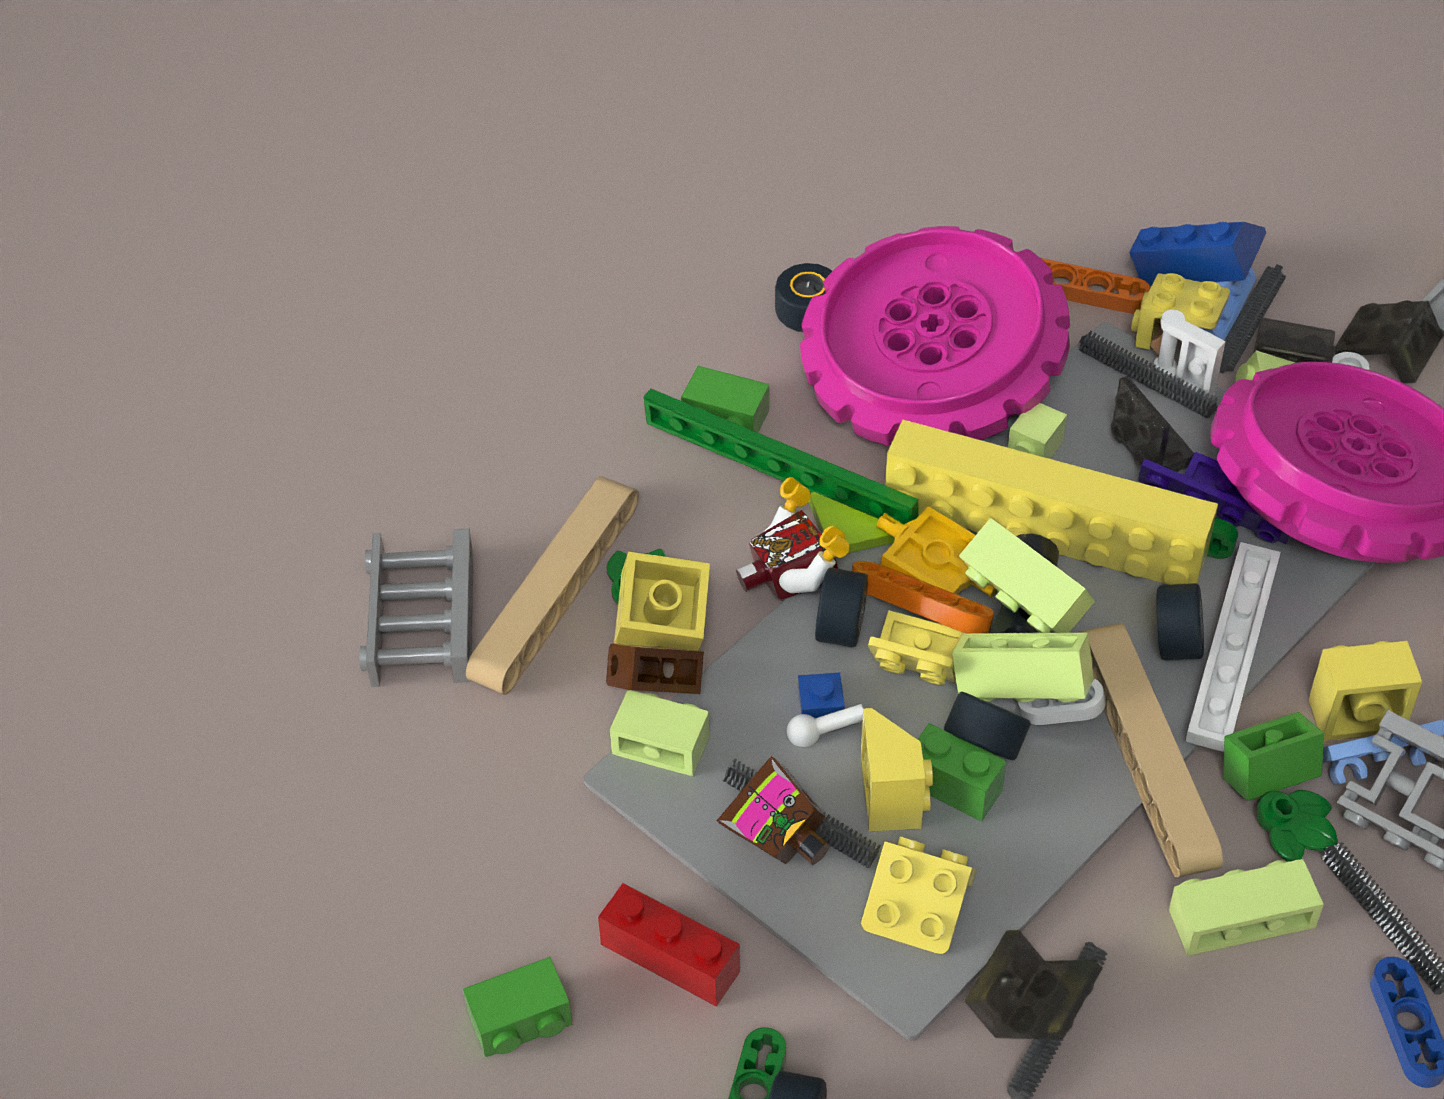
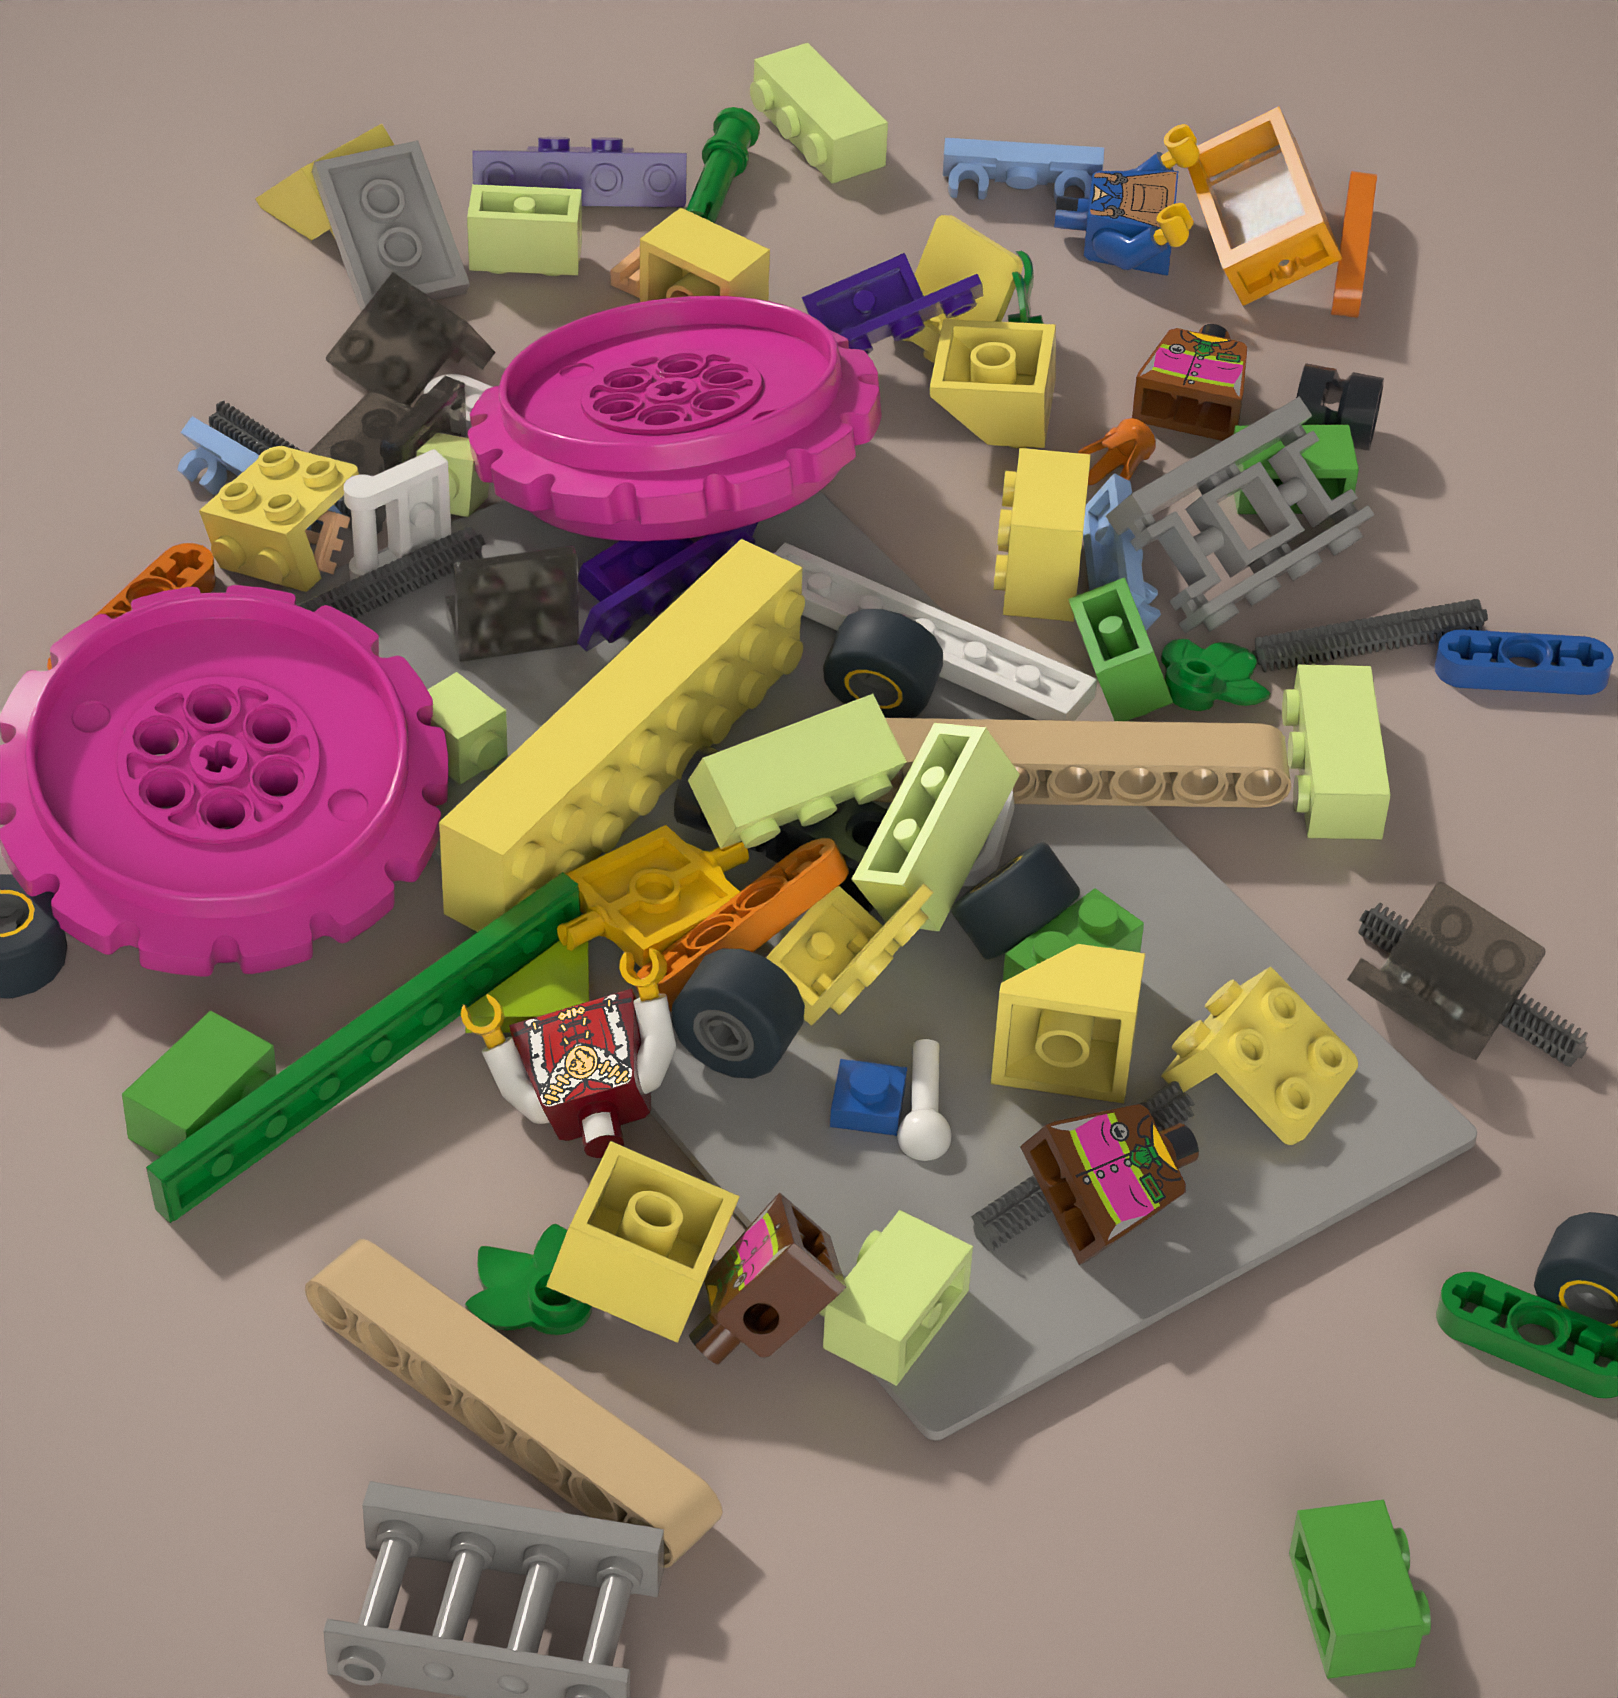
camera: 80 degrees left, 5 degrees down
red brick [598,883,740,1007] -> none
blue slope [1129,222,1266,286] -> none

